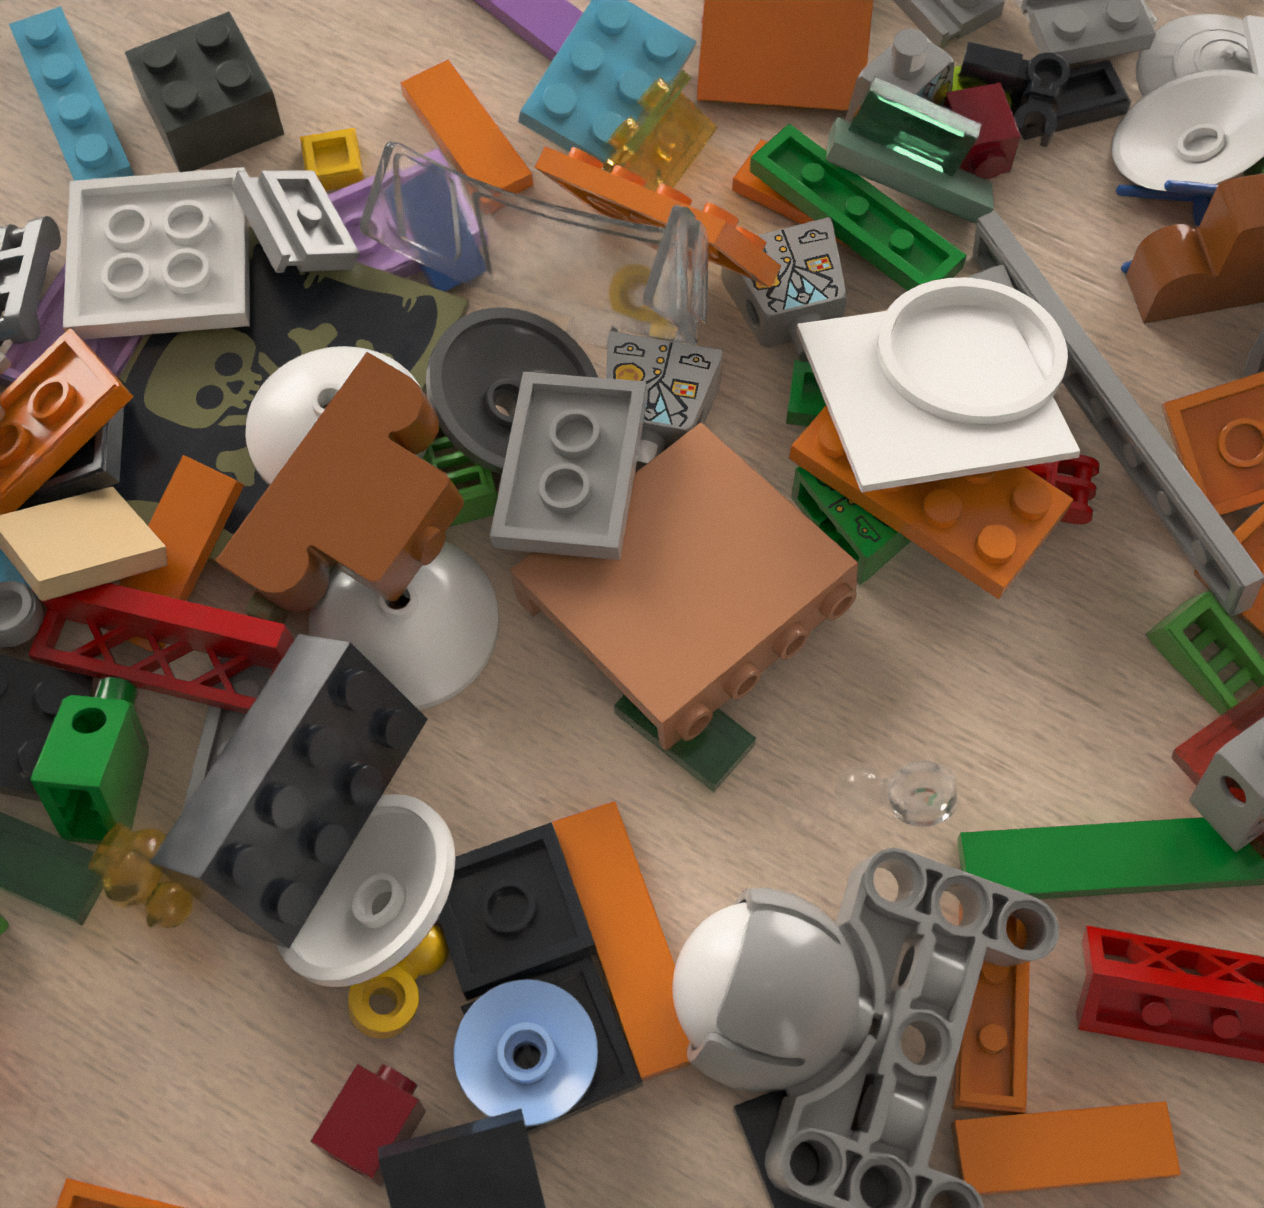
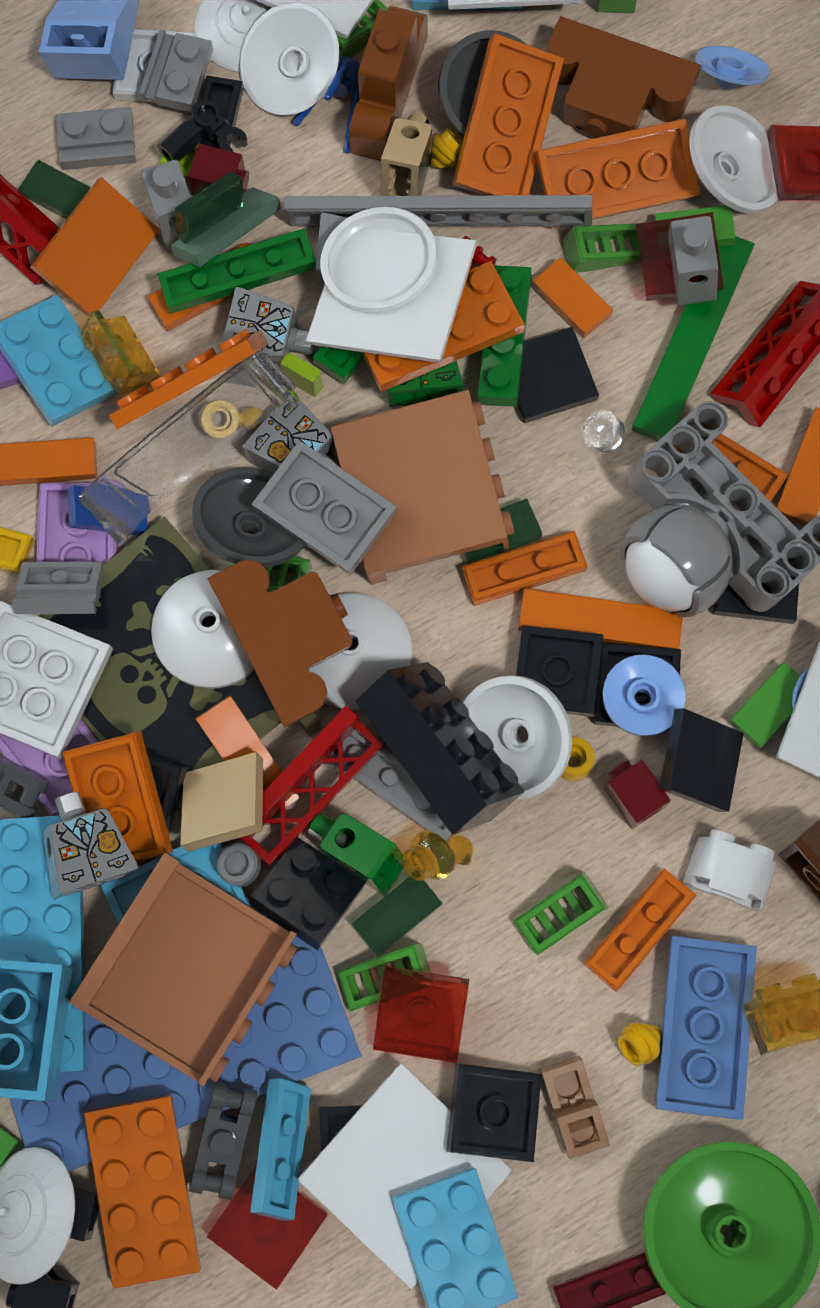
camera: 60 degrees left, 10 degrees up
none -> lime tile [280,353,323,398]
none -> tan torso [380,113,433,196]
none -> yellow plate [430,129,463,169]
none -> orange tile [461,530,588,606]
none -> green plate [478,265,532,407]
none -> bright green slope [513,872,608,955]
none -> black tile [518,327,599,423]
none -> orange tile [532,257,613,338]

